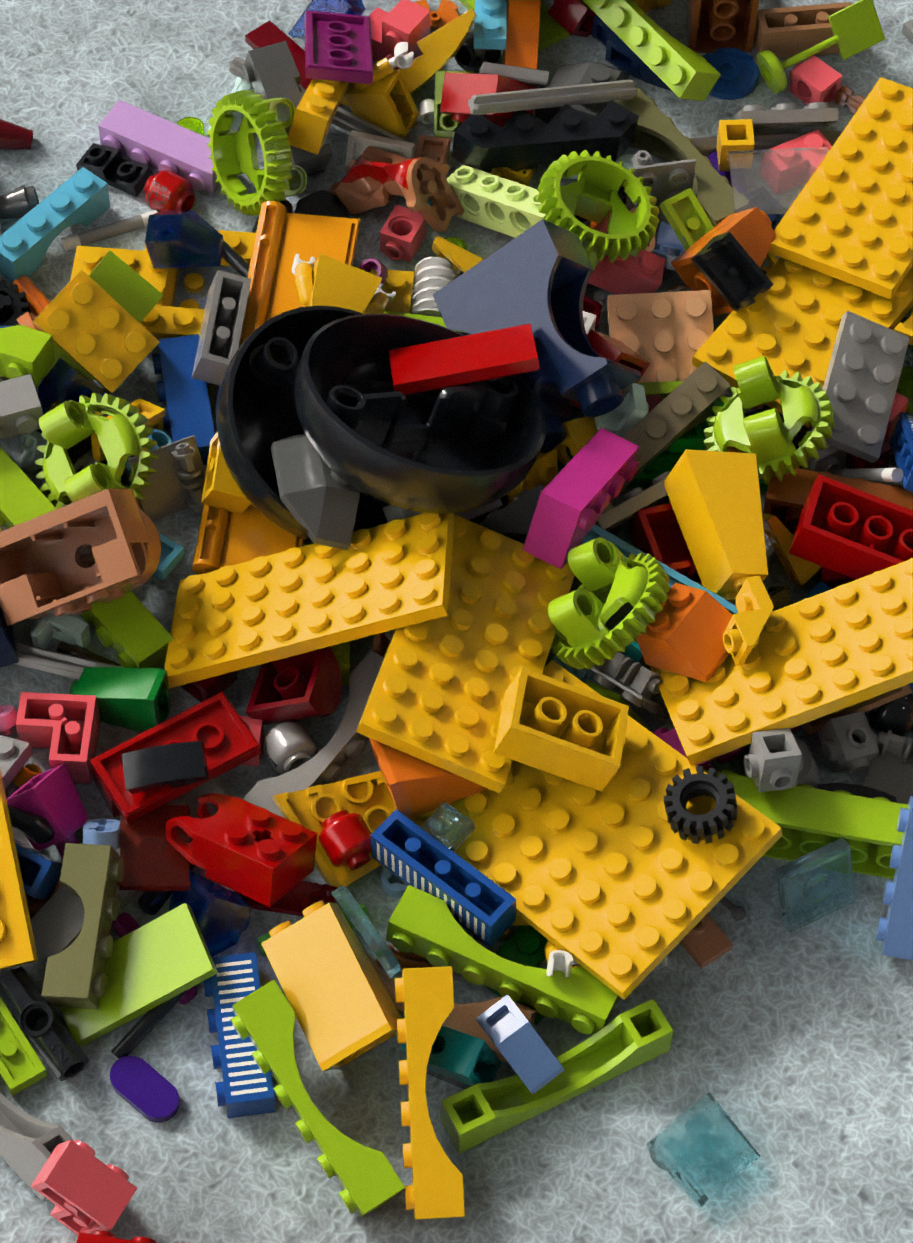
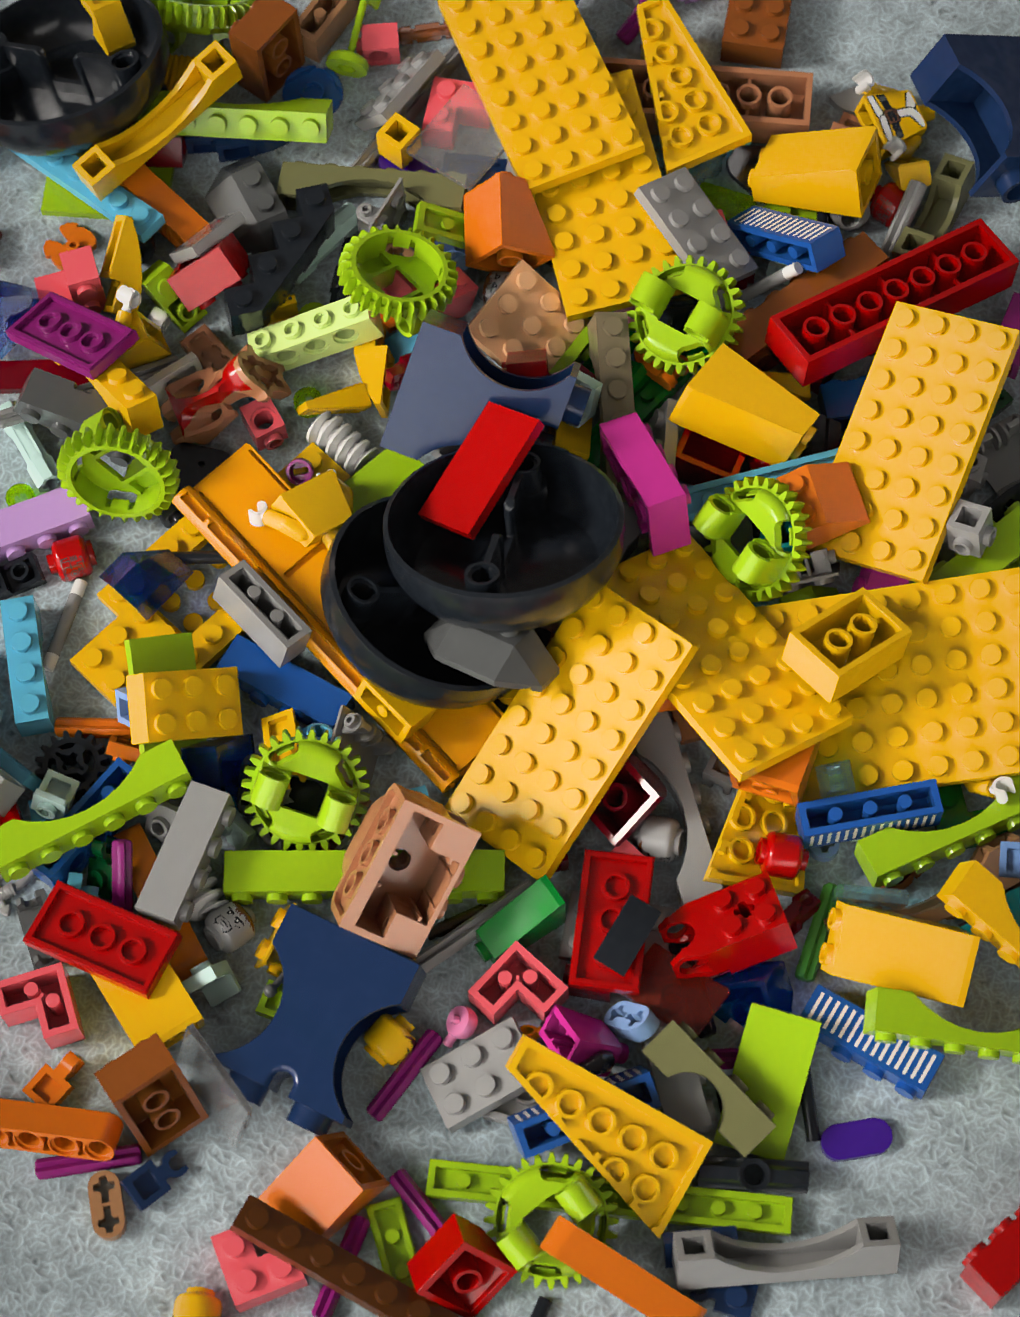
camera: 45 degrees left, 10 degrees up
coral brick [30,1140,137,1235] -> none
light grey axle [468,80,638,115] -> none
black tyre [664,766,738,844] -> none
black hinge [691,232,774,311] -> none
yellow slope [722,575,774,666] -> none

